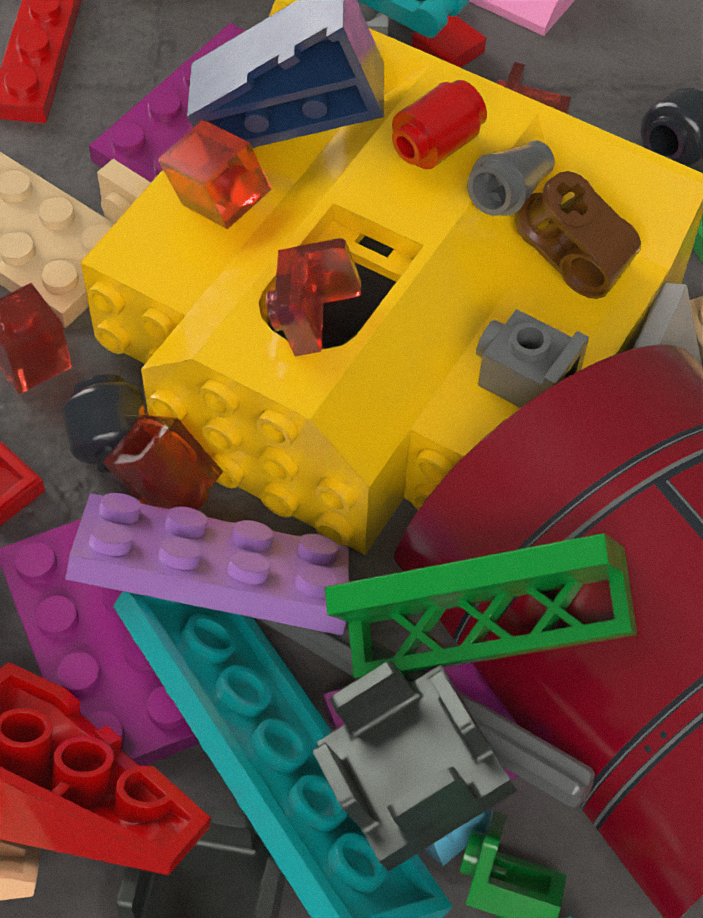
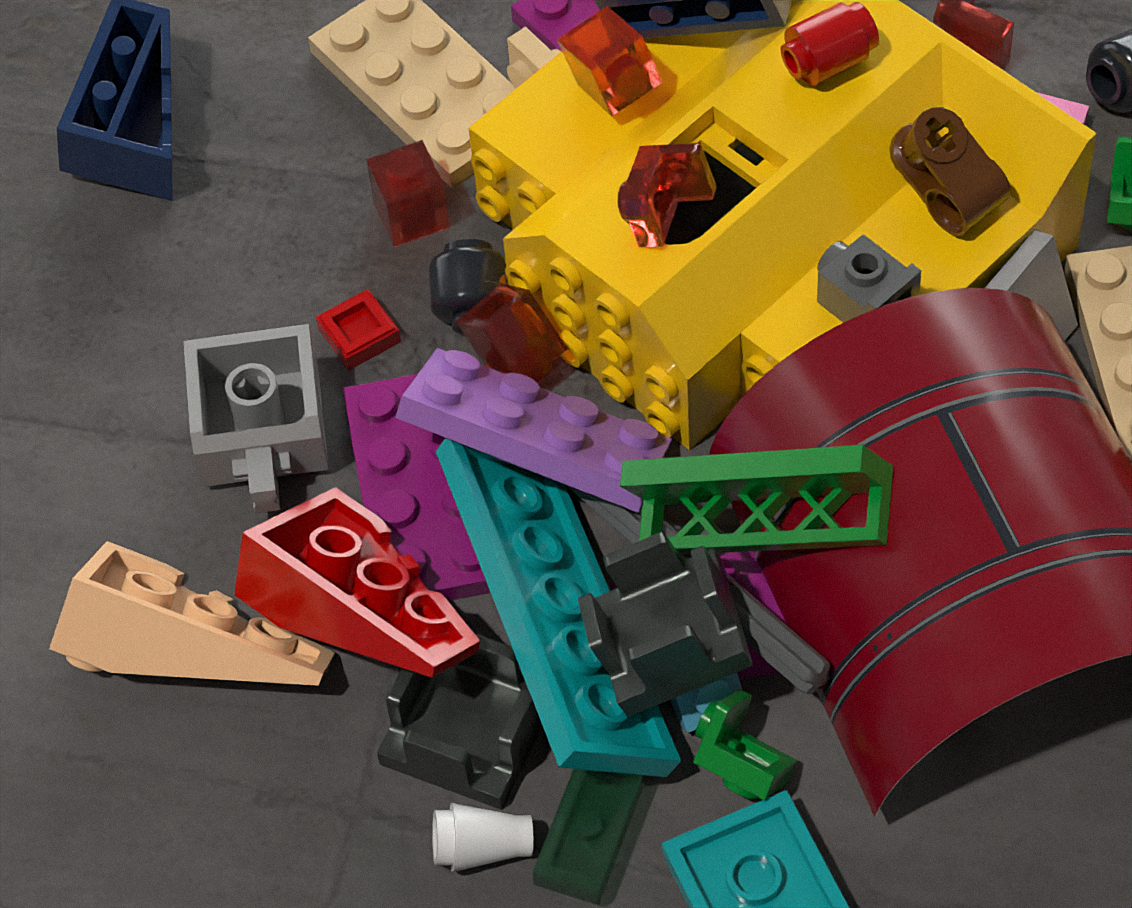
camera: 20 degrees right, 0 degrees up
dark grey cone [467,140,555,216] -> none

